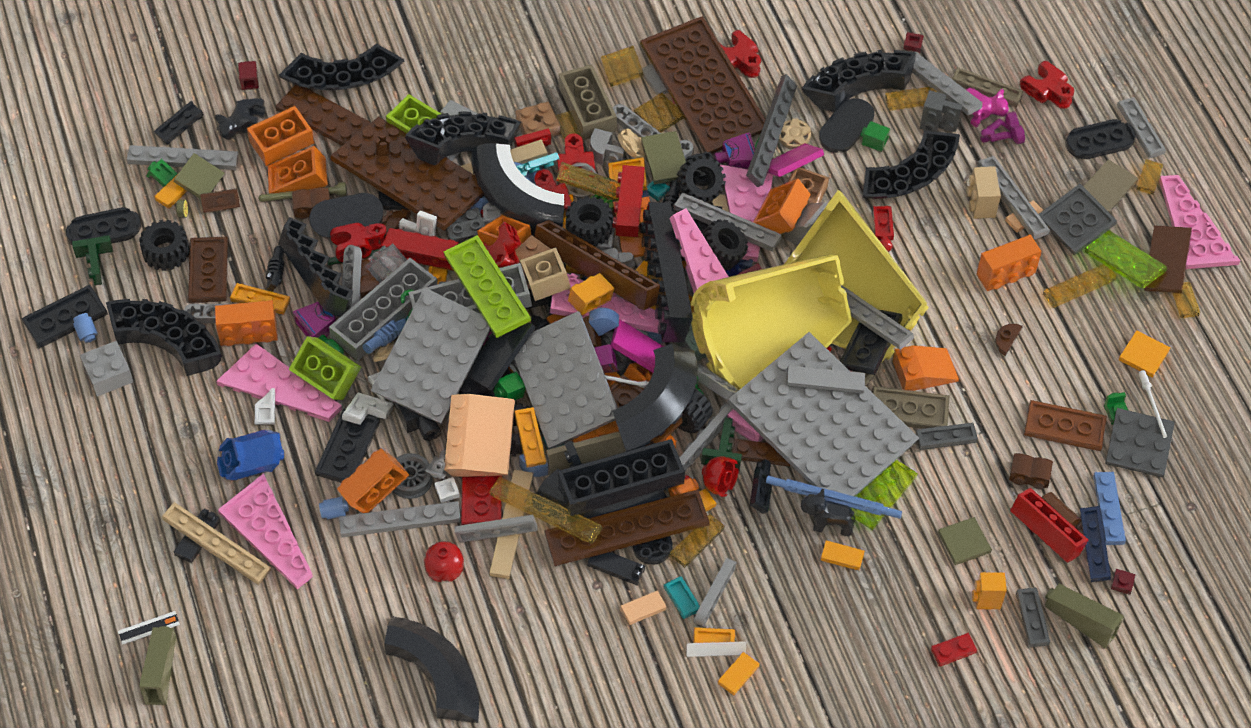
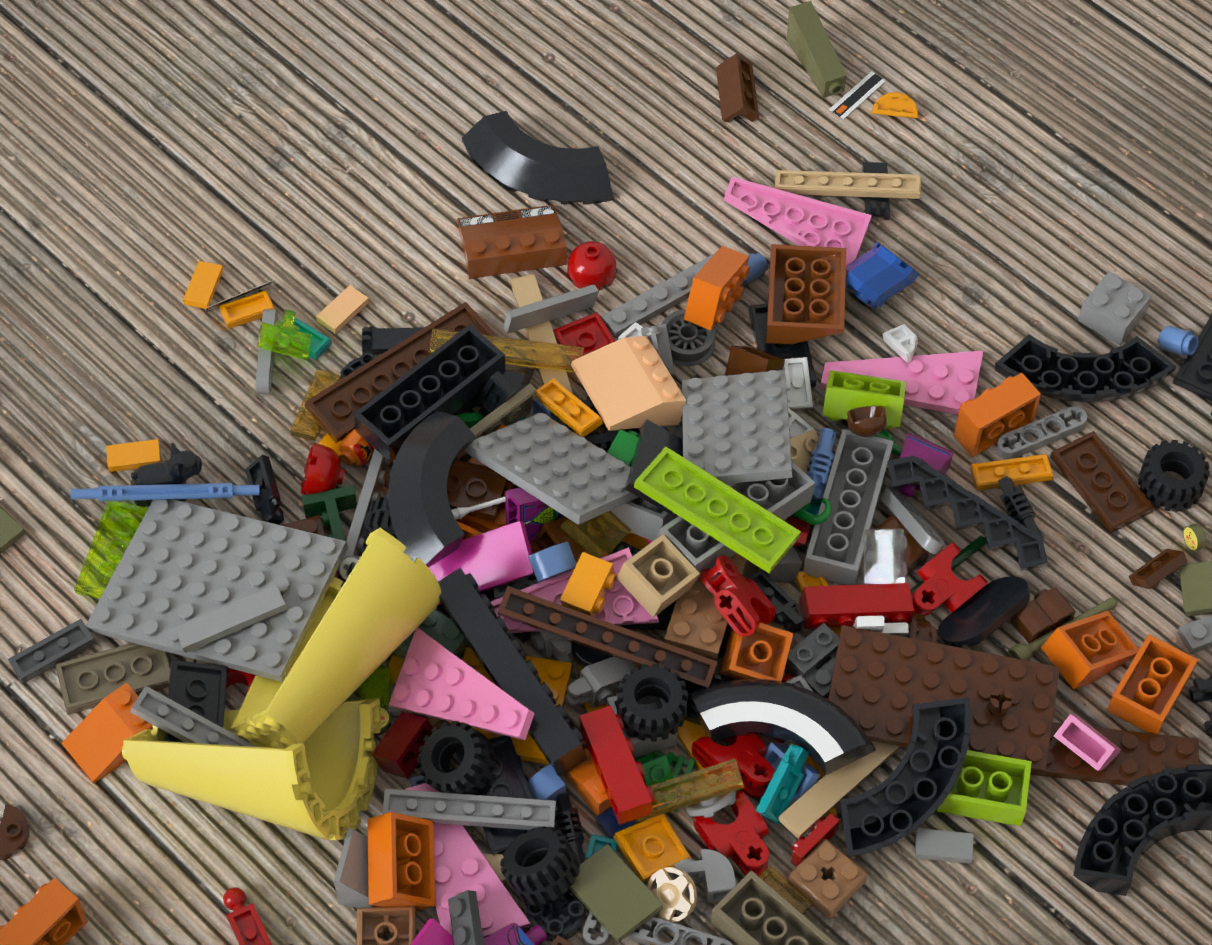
camera: 155 degrees right, 0 degrees up
none -> clear neon green hinge [257,309,312,360]
none -> dark orange slope [457,205,567,279]
none -> reddish brown panel [716,53,759,122]
none -> reddish brown brick [725,346,785,376]
none -> dark orange slope [766,244,846,344]
none -> reddish brown hair [847,406,887,437]
none -> light orange plate [871,92,919,118]
none -> bright pink brick [1054,714,1121,771]

